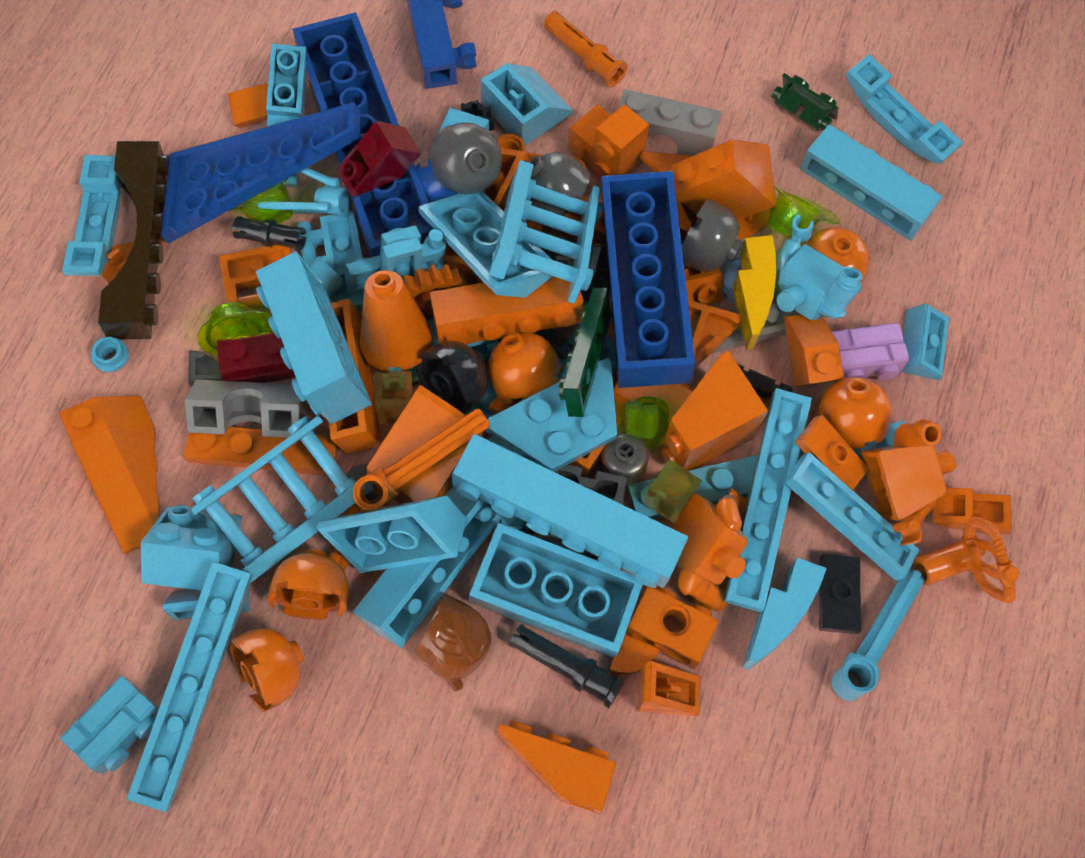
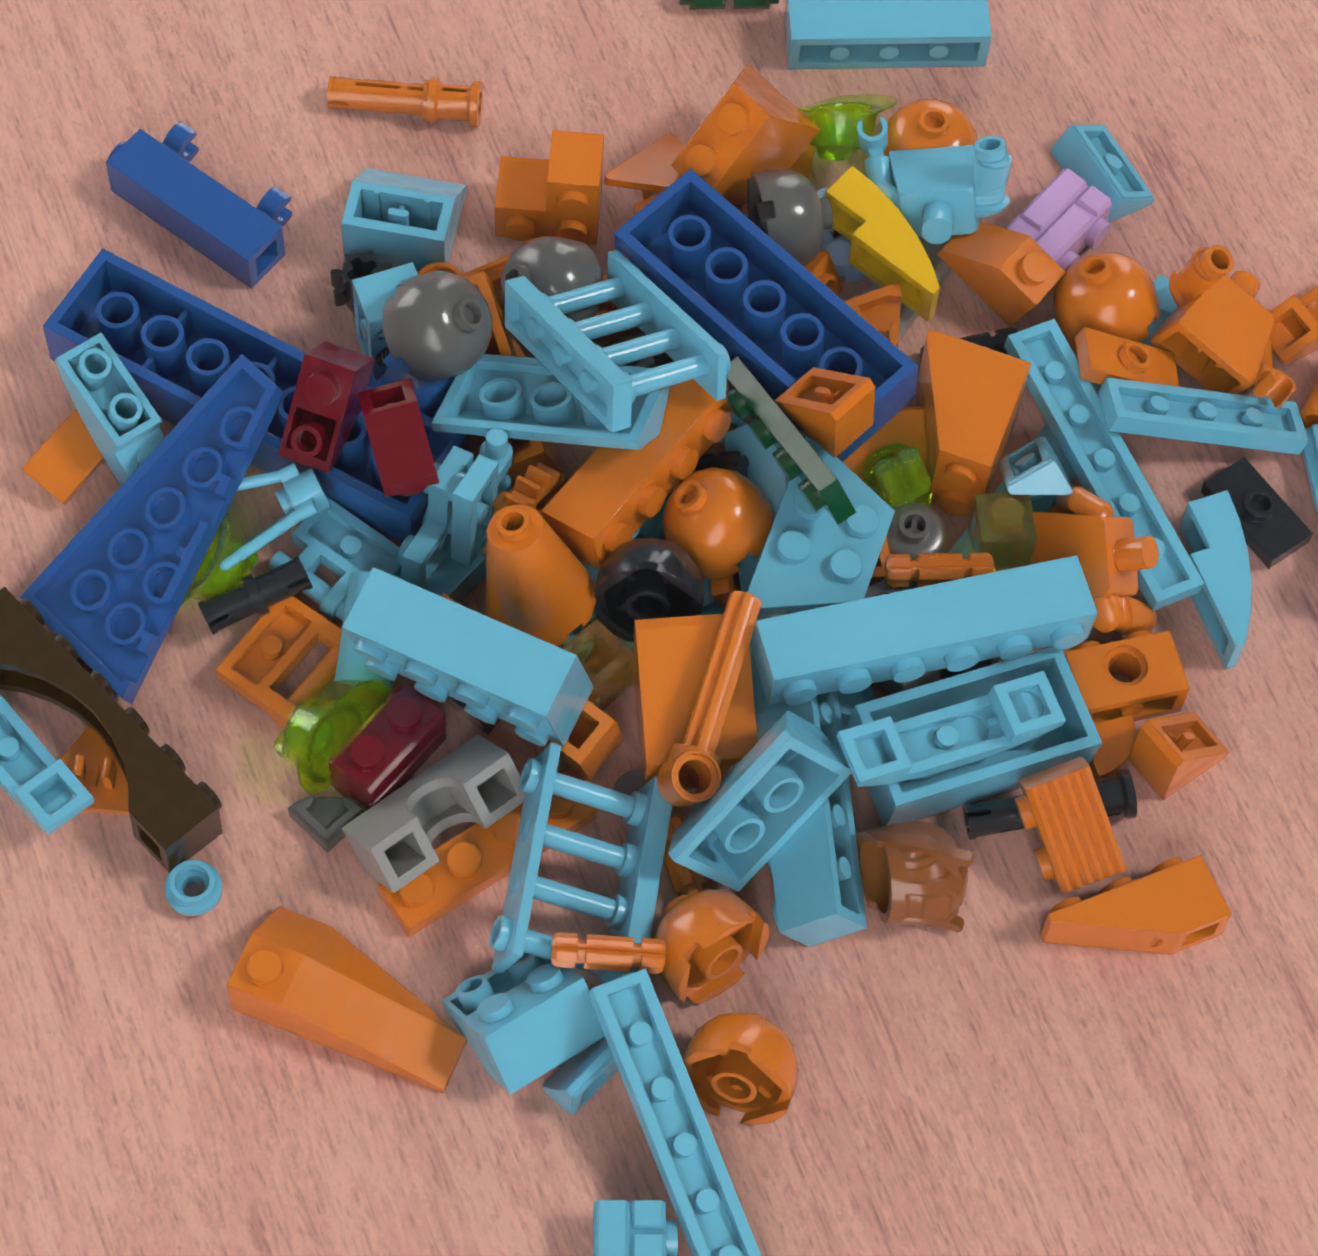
camera: 40 degrees left, 5 degrees down
light grey arch [618,89,721,156] -> none
none -> dark red slope [358,378,439,498]
none -> orange axle [550,932,666,974]
none -> orange slope [774,367,875,459]
none -> medium azure slope [836,671,1066,787]
none -> orange axle [885,553,994,587]
none -> medium azure slope [998,436,1073,495]
none -> orange brick [1014,756,1126,893]

